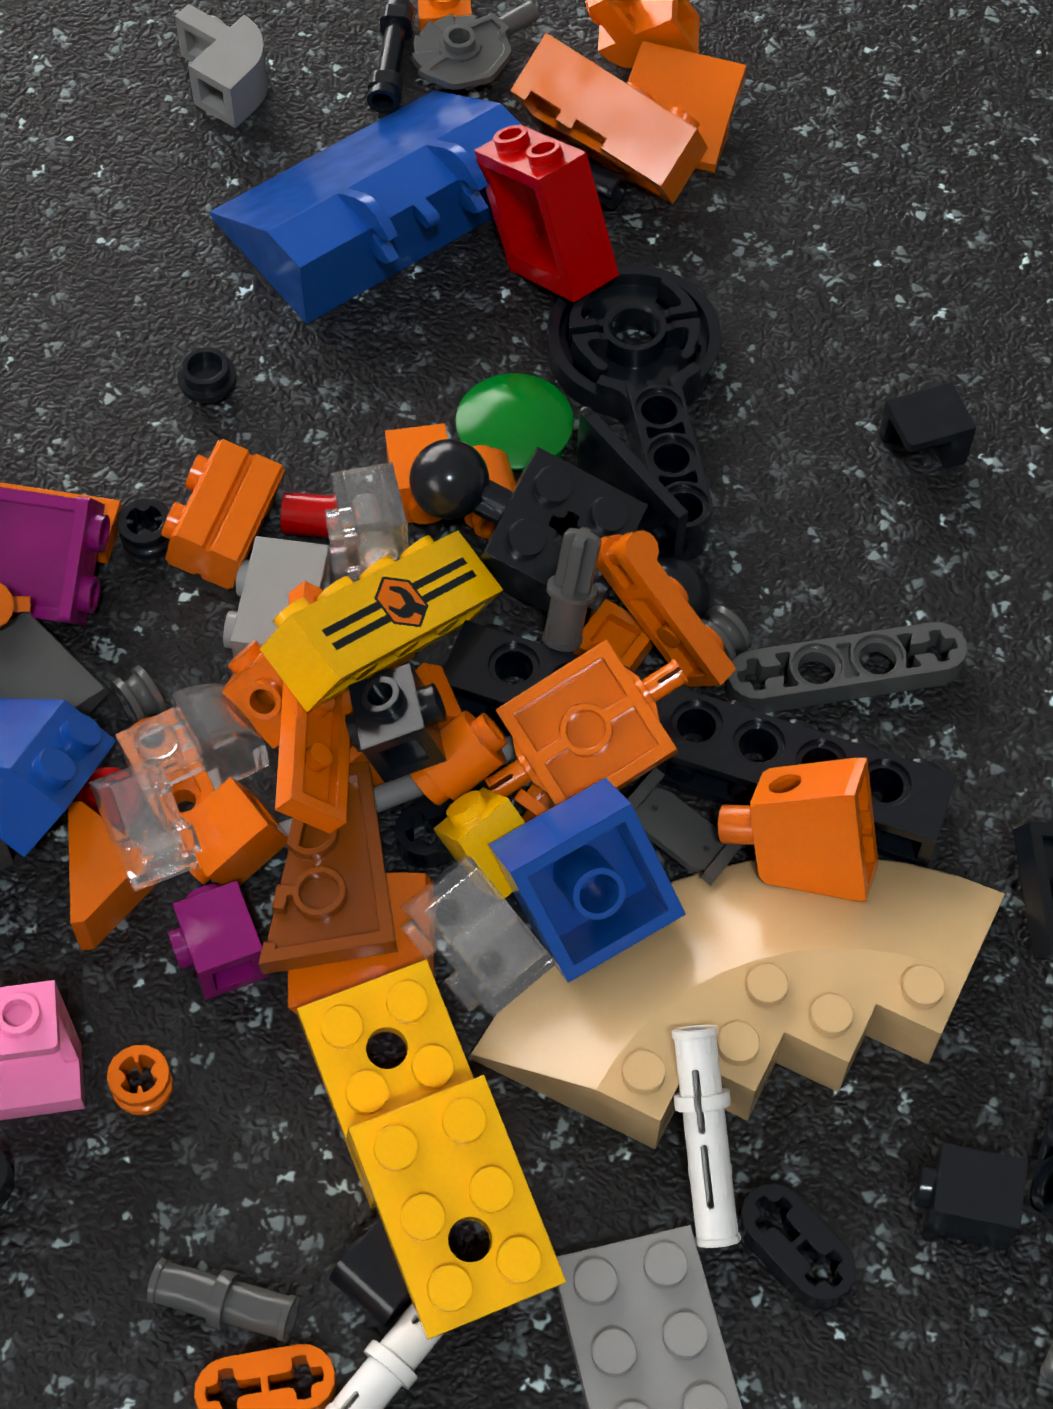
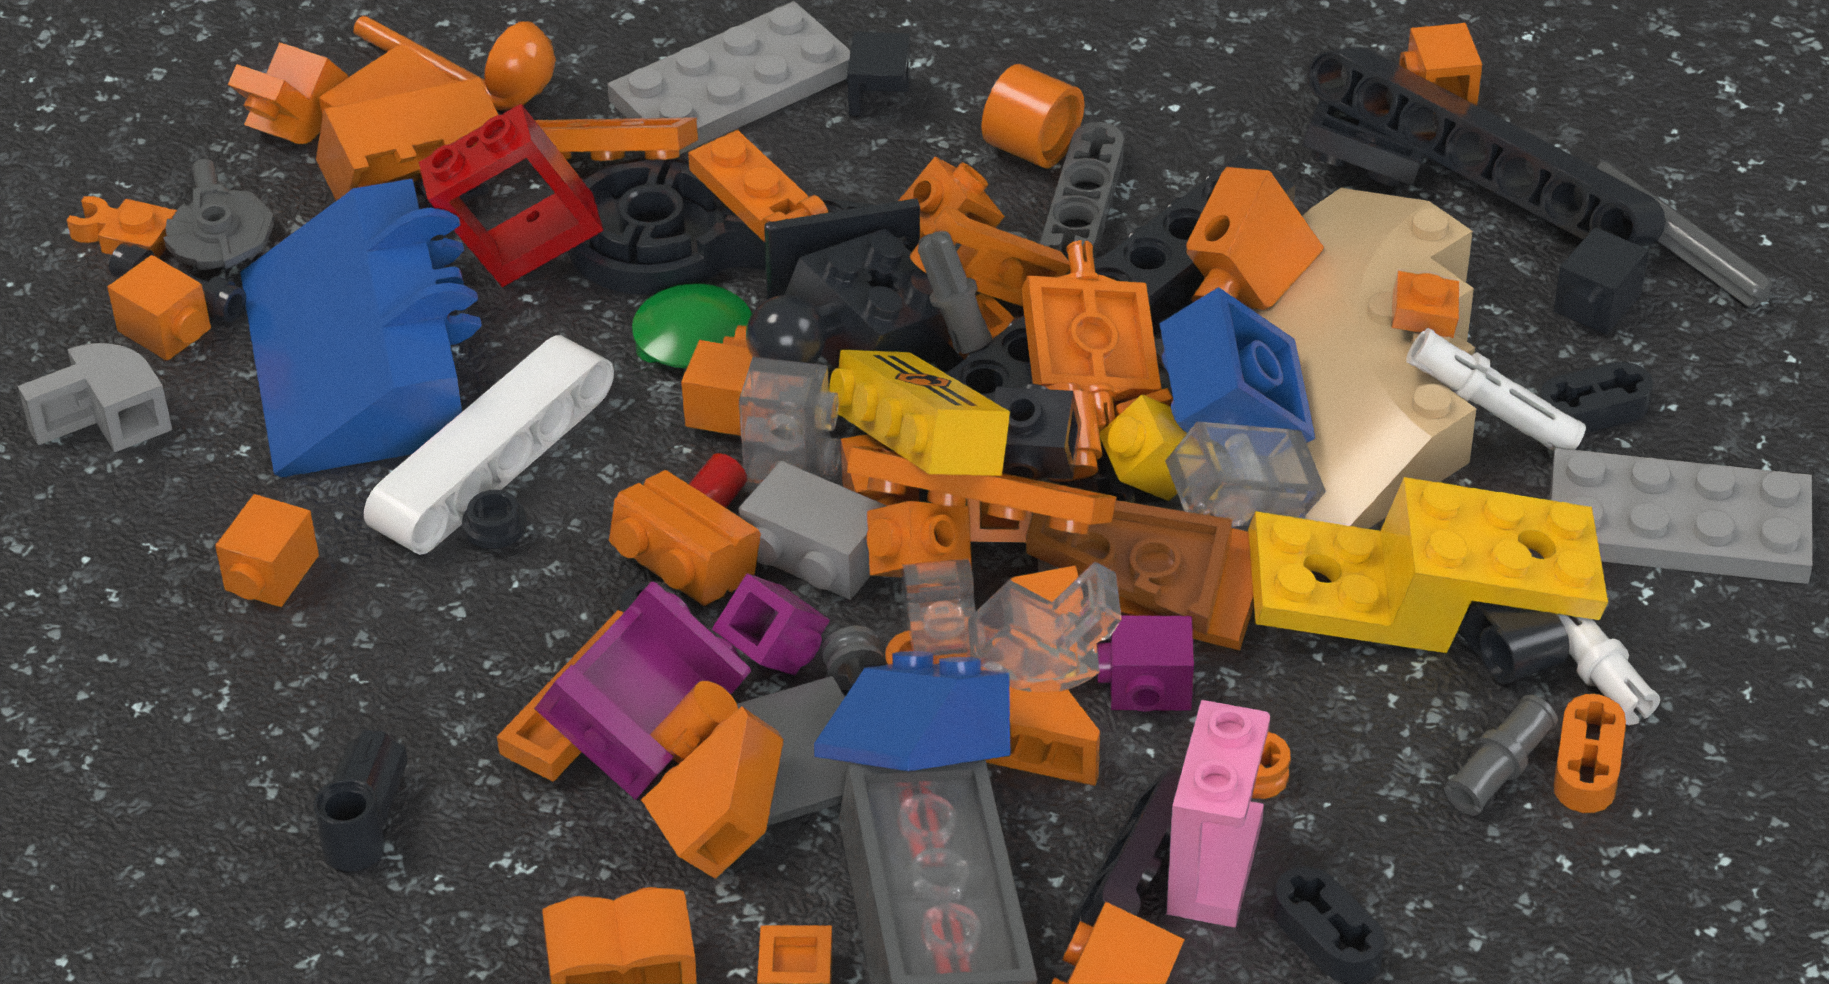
camera: 65 degrees left, 15 degrees down
none -> orange brick [107,255,211,361]
none -> orange brick [215,494,319,607]
none -> orange piece [354,16,556,112]
none -> white beam [364,335,614,555]
none -> orange plate [535,117,698,161]
none -> light grey plate [607,1,851,154]
none -> orange plate [688,130,829,242]
none -> magenta brick [712,573,830,676]
none -> orange brick [899,157,1005,239]
none -> orange piece [981,64,1084,168]
none -> orange plate [1391,271,1459,338]

